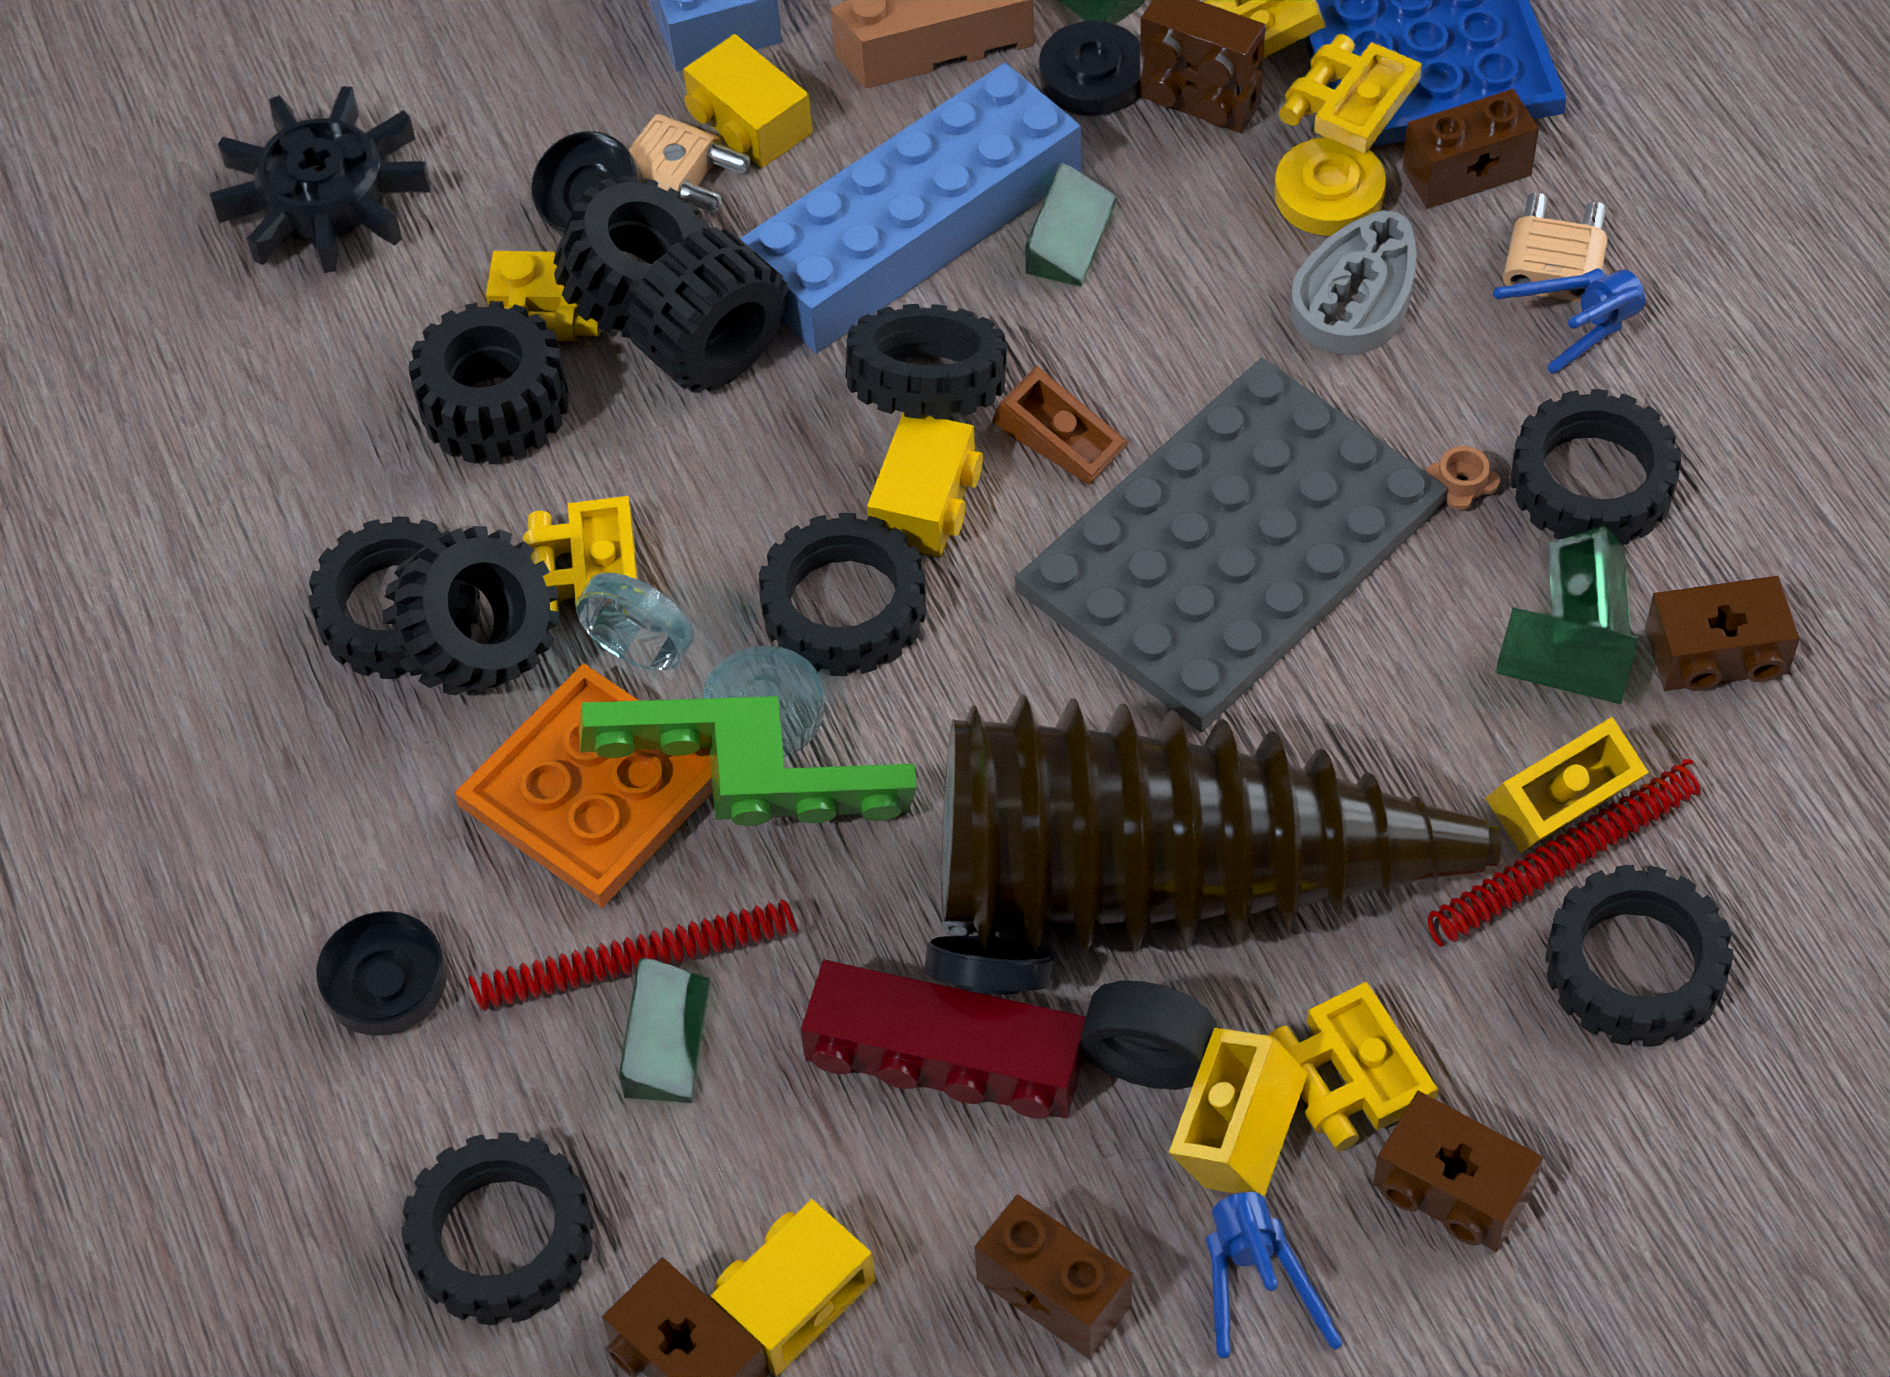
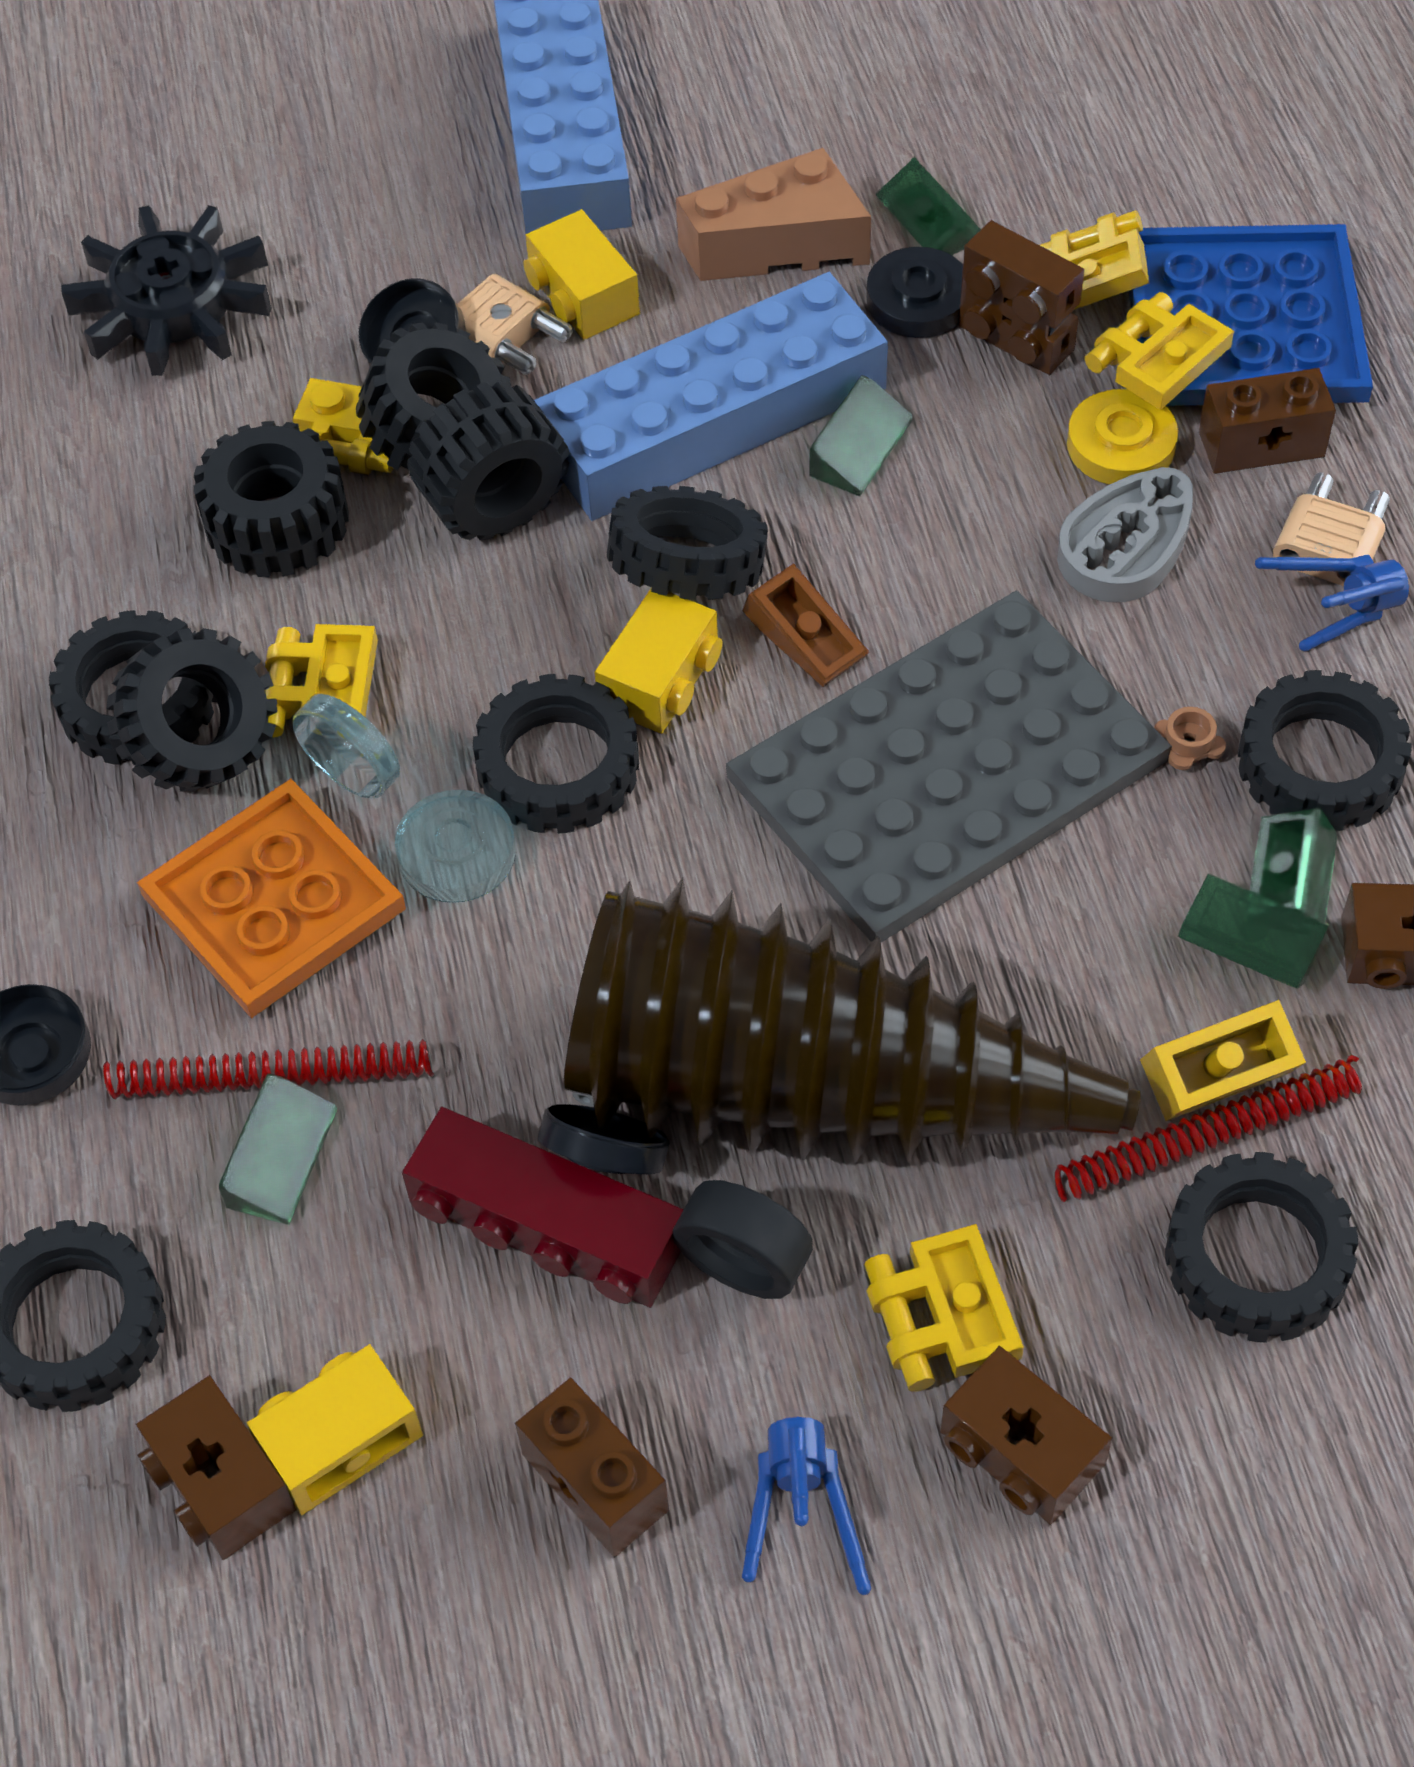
camera: 10 degrees right, 0 degrees up
bright green bracket [579,696,917,826] -> none
yellow brick [1168,1028,1308,1197] -> none

